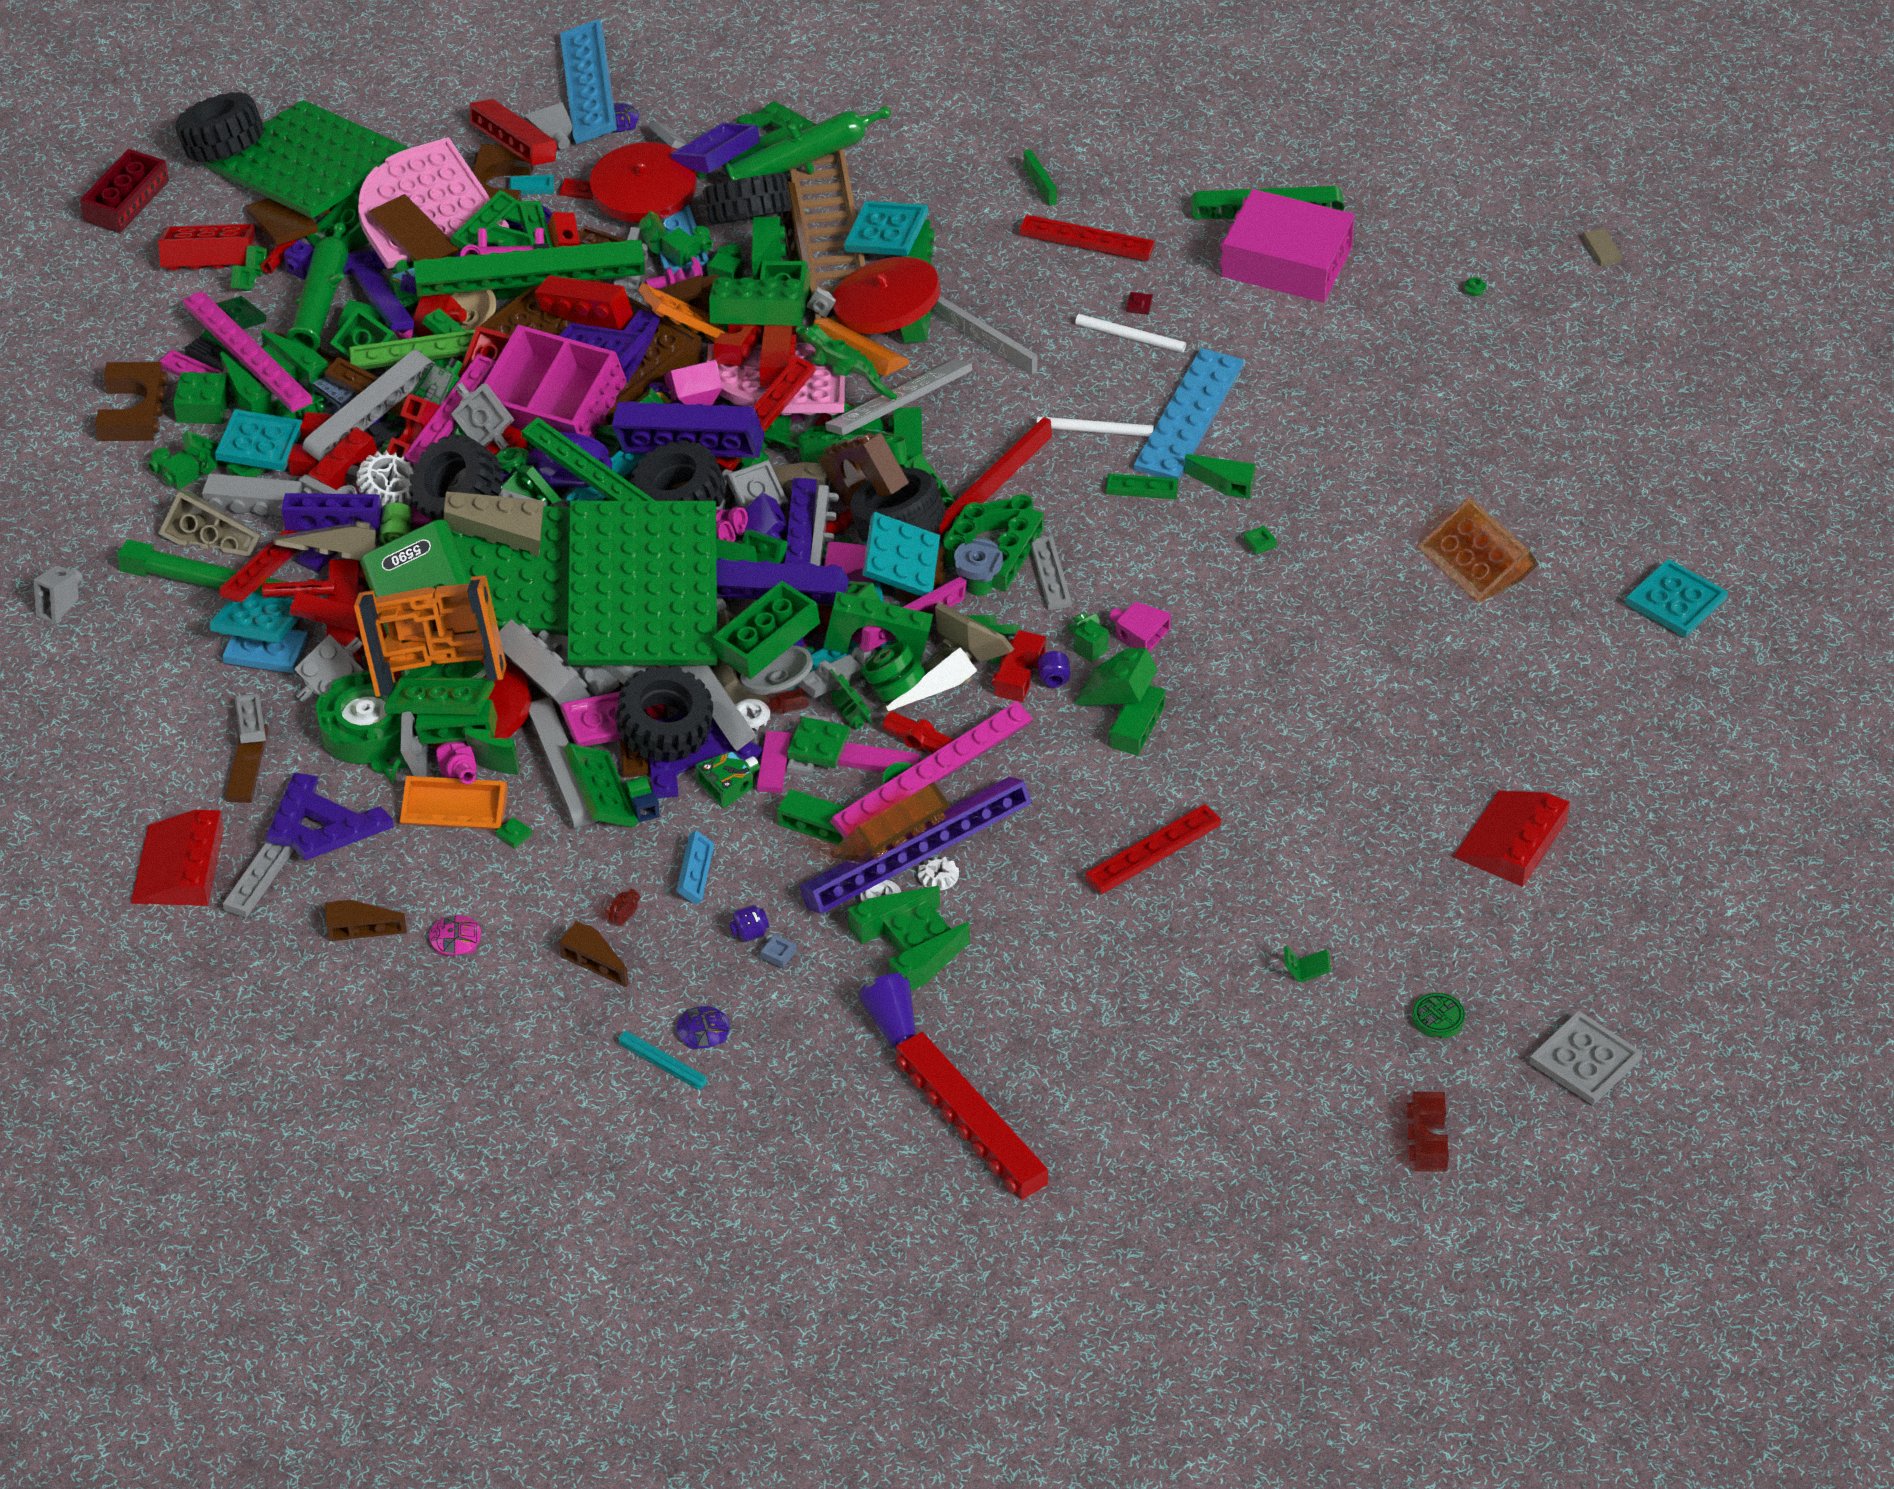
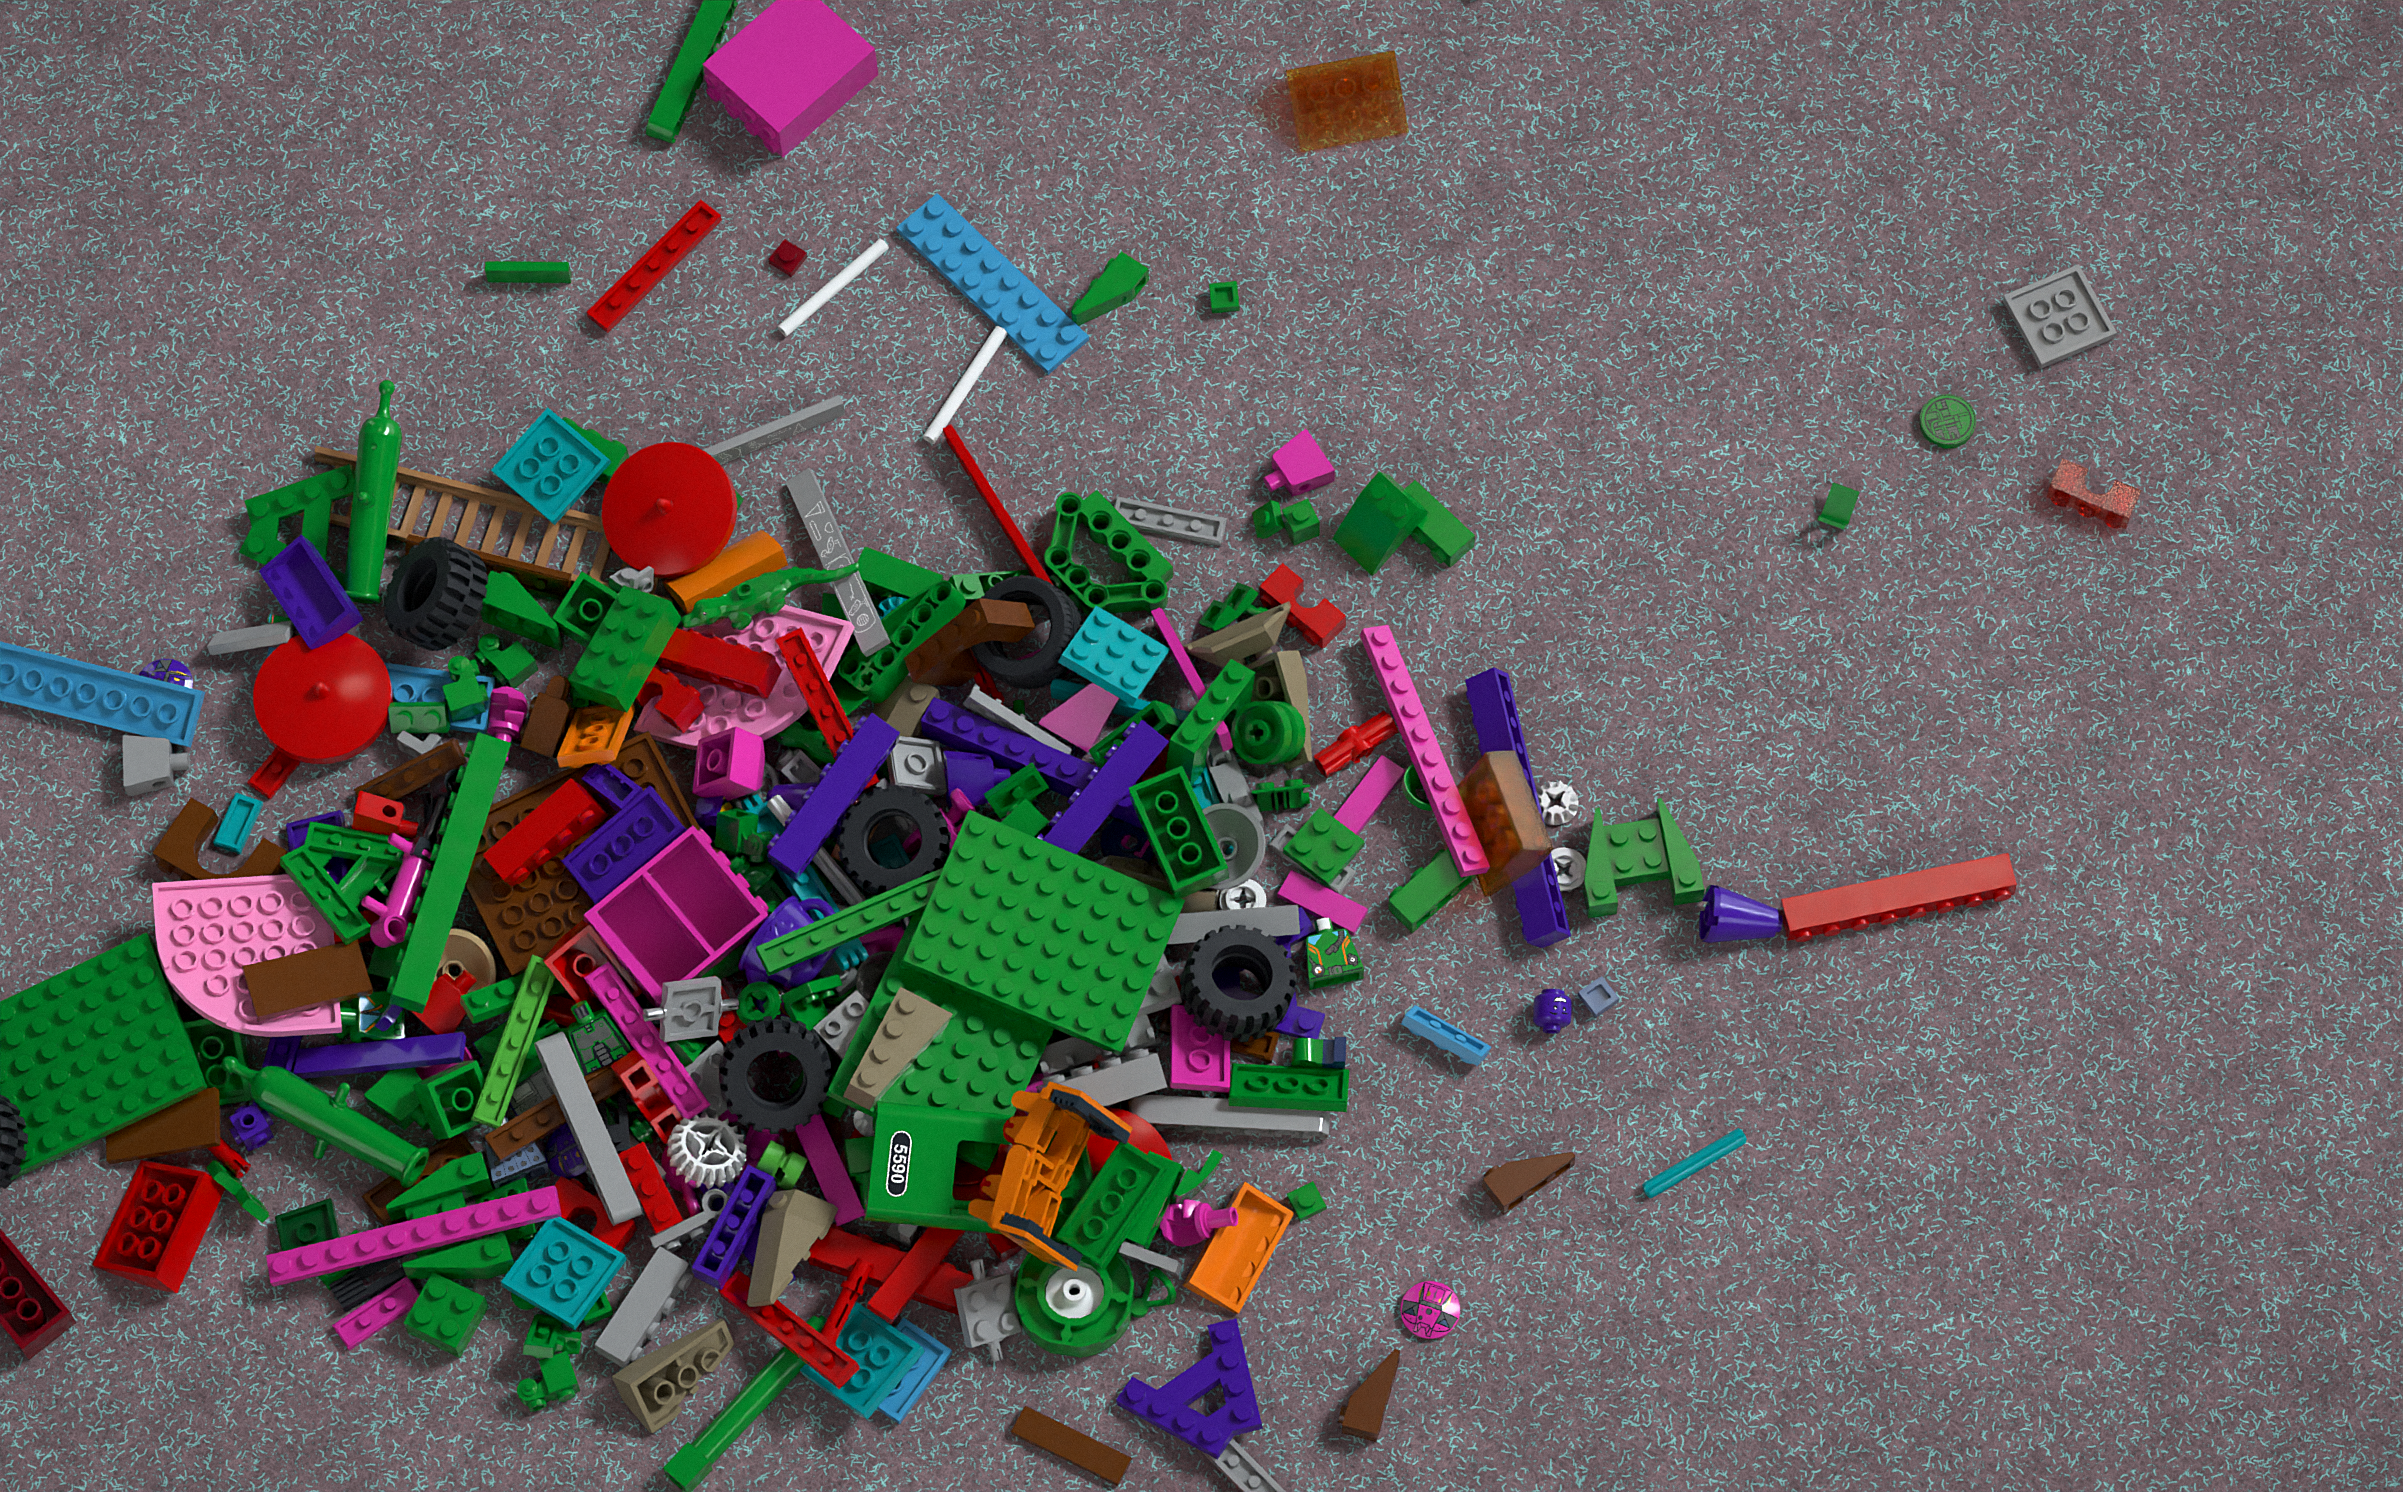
camera: 65 degrees left, 20 degrees up
reddish brown arch [95,362,168,441] -> none
light grey tile [235,694,266,743] -> none
red brick [470,99,557,166] -> none
clear red arm [605,889,641,926] -> none
dark purple dish [677,1006,730,1050] -> none
sand blue plate [954,539,1003,582] -> none
dark purple head [1038,651,1071,688] -> none
red plate [1085,804,1221,895] -> none
green tile [1106,473,1179,500] -> none
red slope [1453,790,1570,887] -> none

